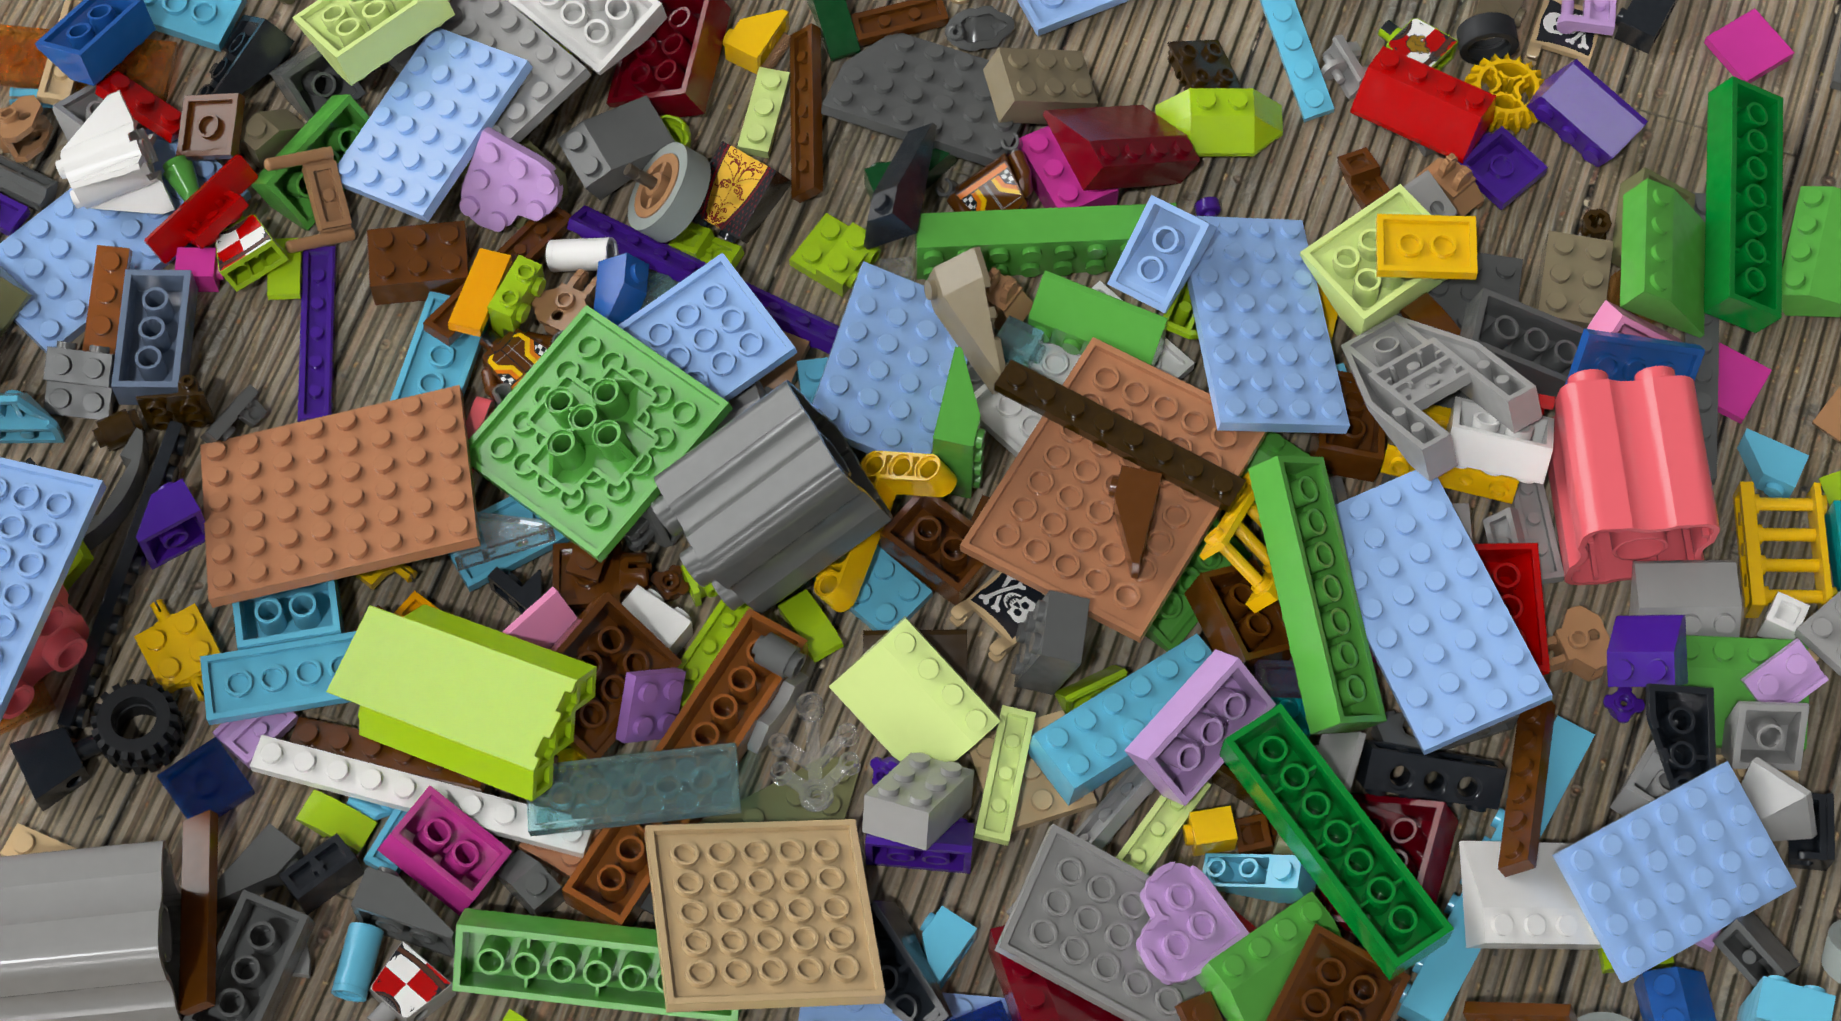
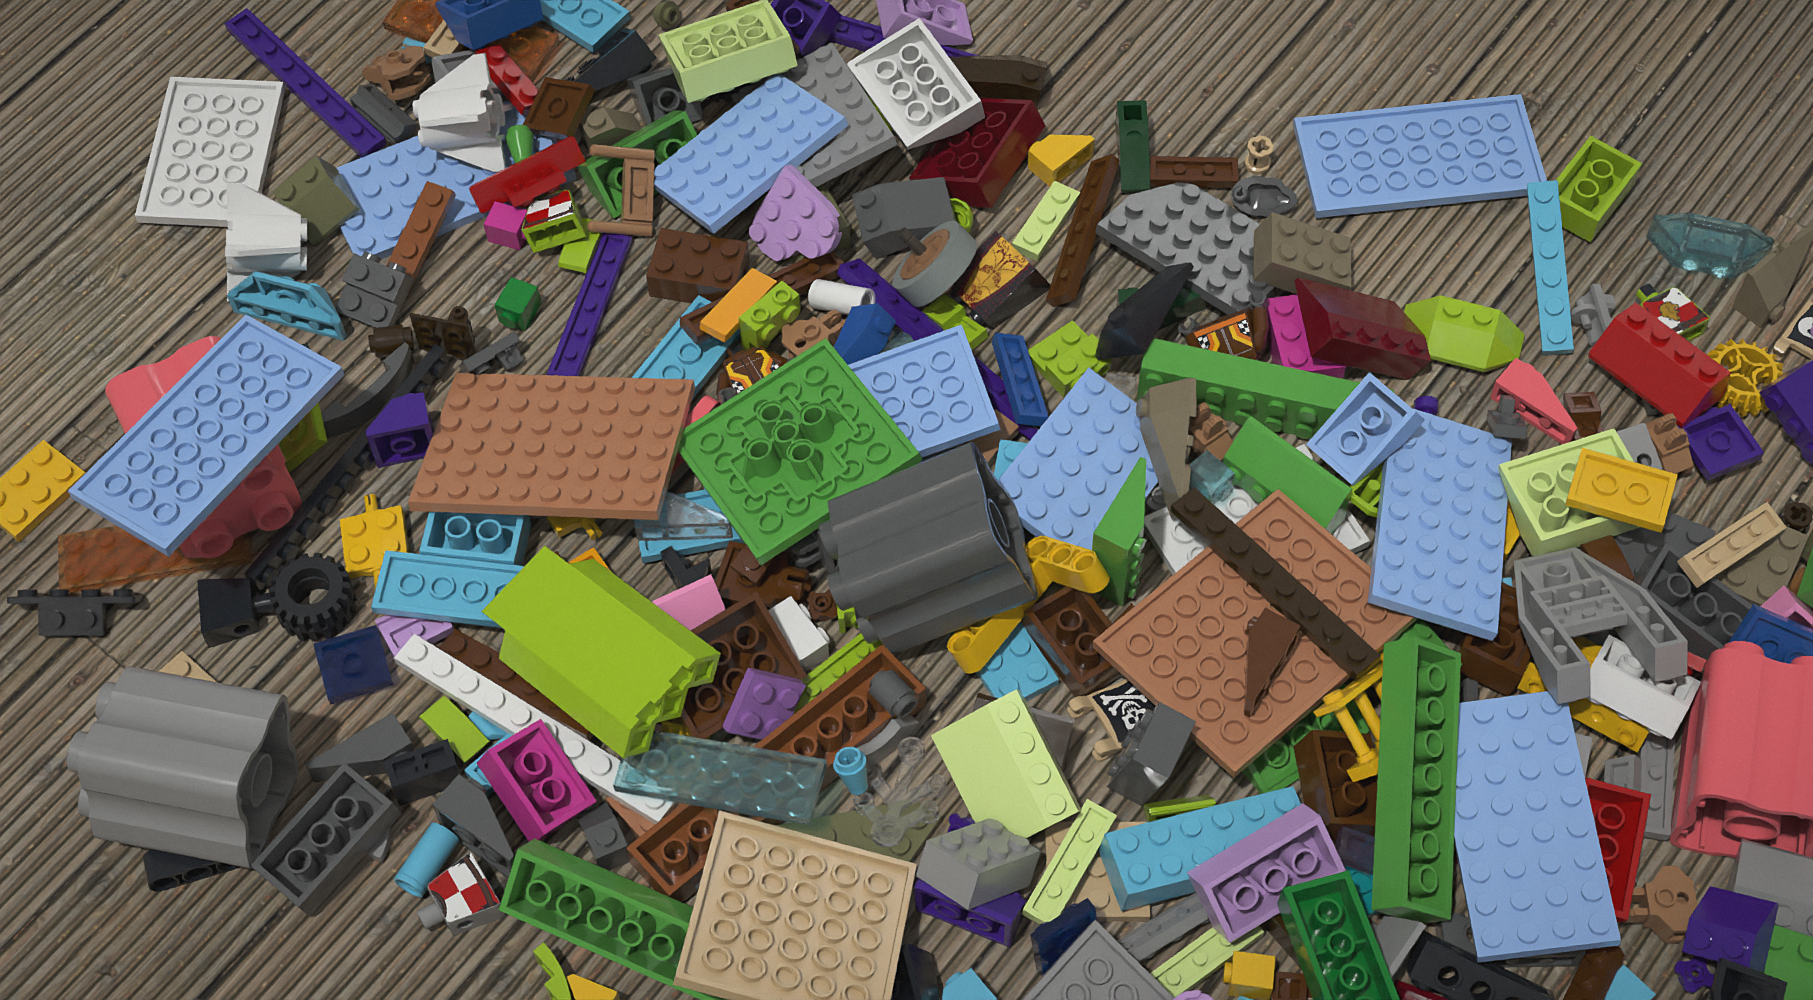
camera: 20 degrees right, 5 degrees down
sand blue brick [111,269,198,405] -> none
reddish brown tile [178,810,218,1016] -> none
medium nougat piece [761,32,791,69] -> none
lime slope [777,589,844,663] -> none
dark brown hinge [1167,40,1242,91] -> none
black tyre [1456,12,1519,65] -> none
none -> green brick [494,277,542,331]
none -> medium azure cone [833,747,868,795]
none -> blue plate [991,332,1049,426]
none -> clear blue plate [1030,898,1097,976]
none -> dark grey hinge [1486,395,1527,439]
none -> coral slope [1490,358,1577,444]
none -> tan plate [1677,502,1787,588]

